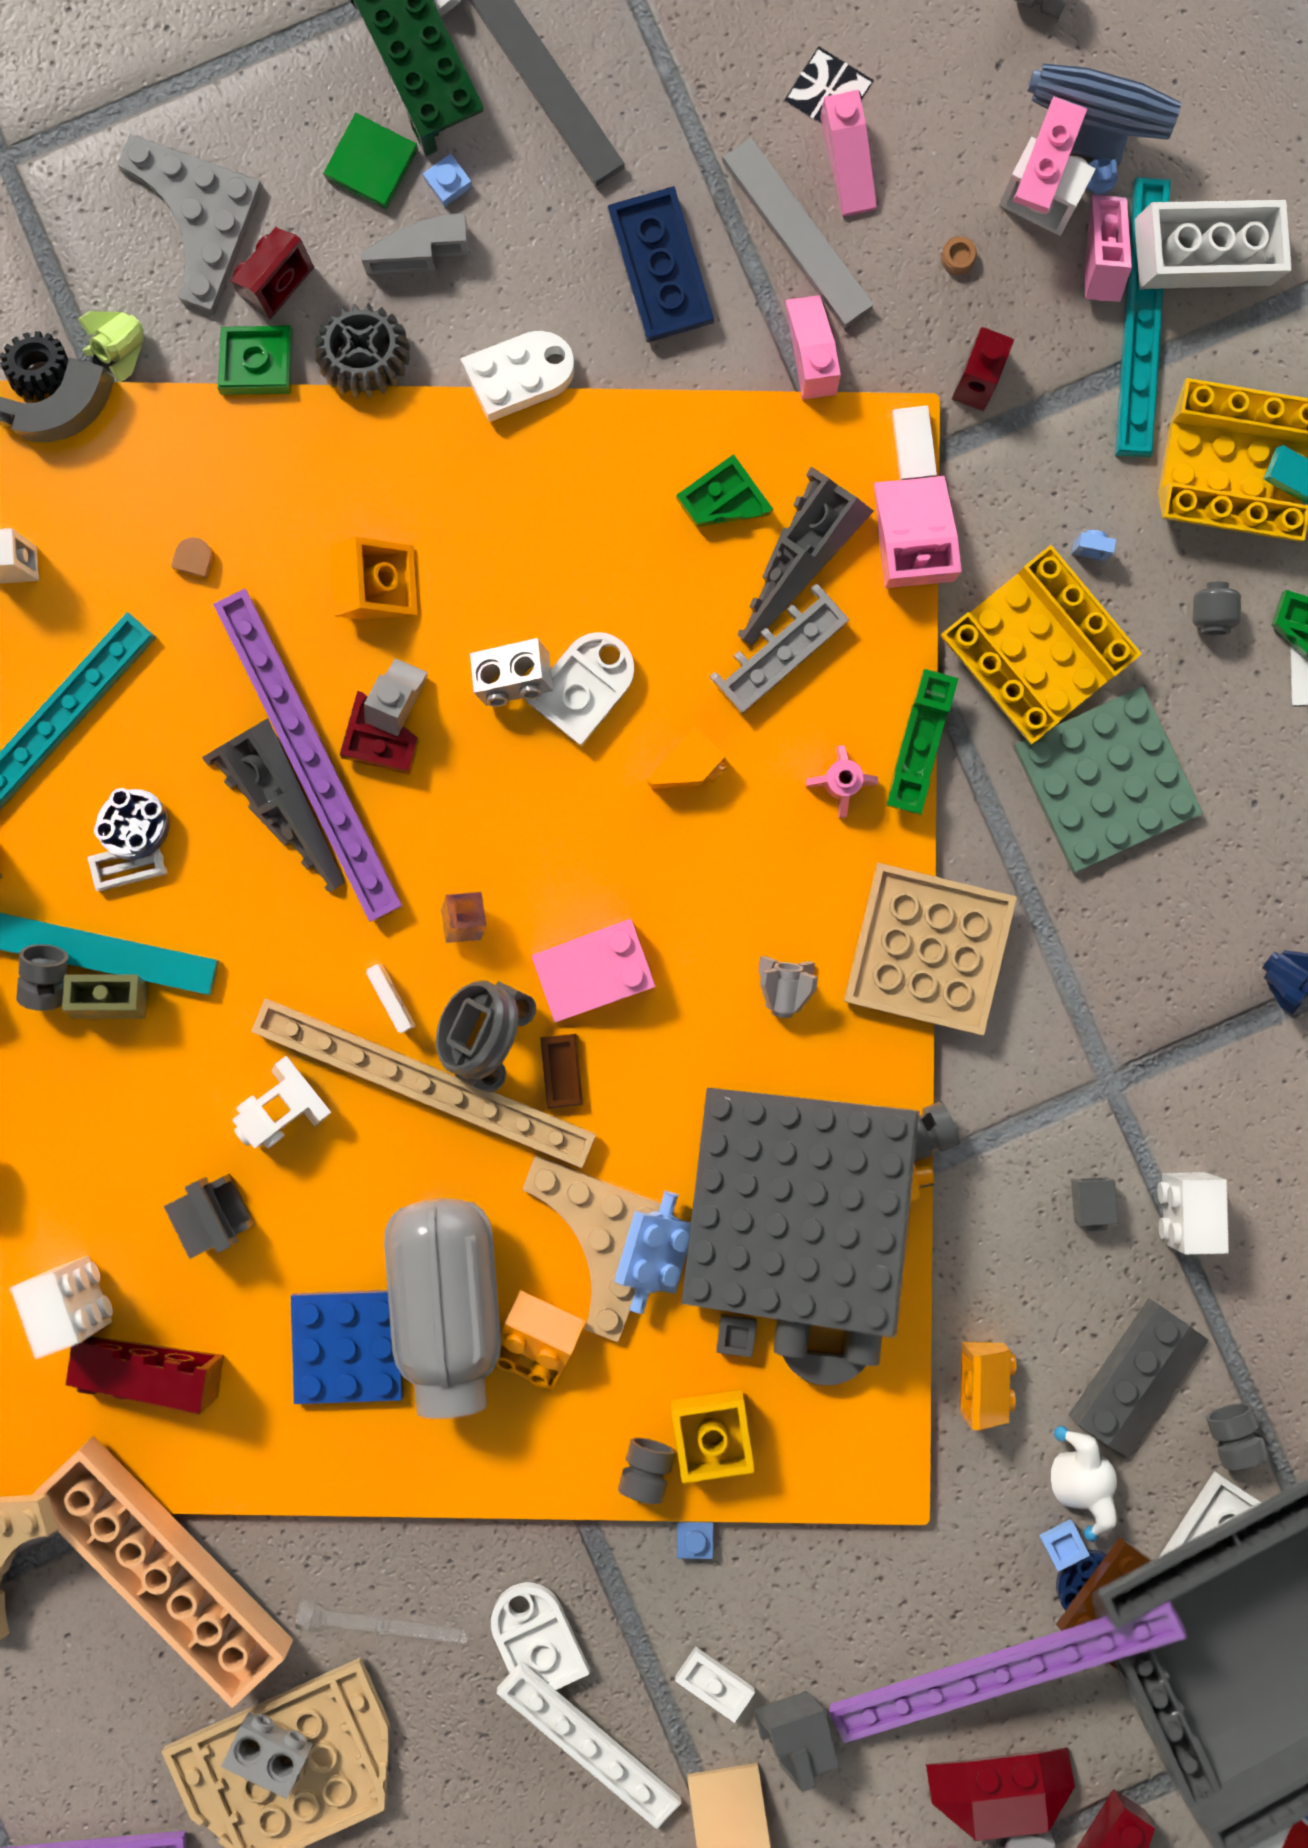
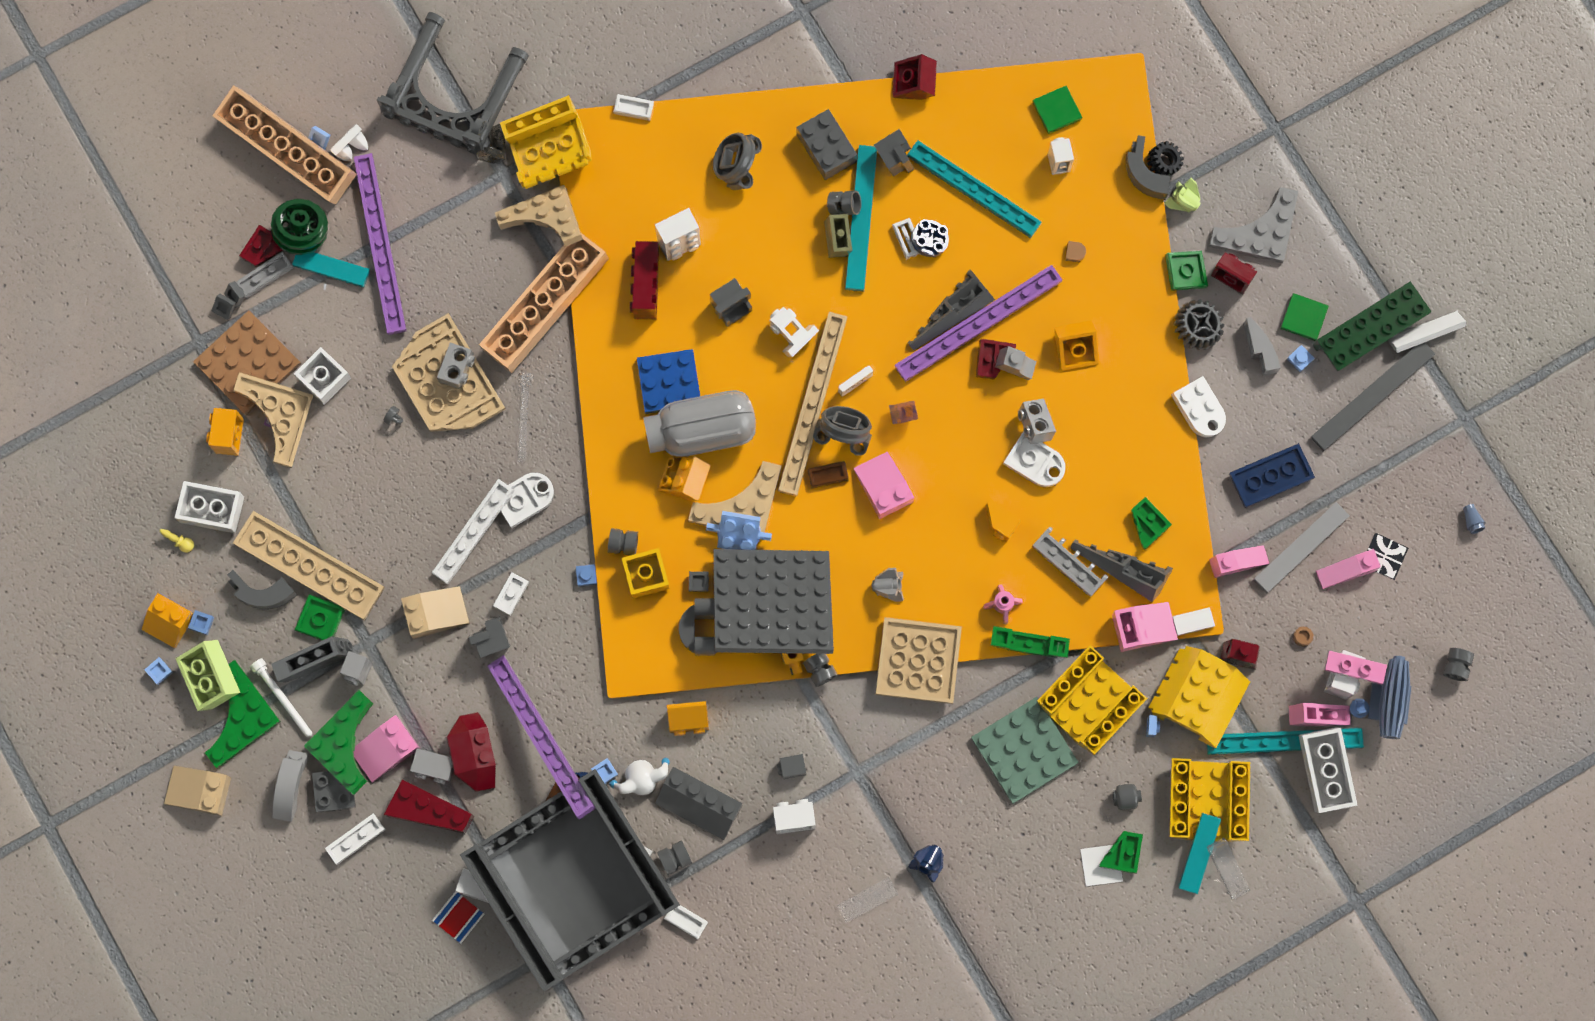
camera: 80 degrees right, 10 degrees down
none -> yellow slope [1148,646,1250,749]

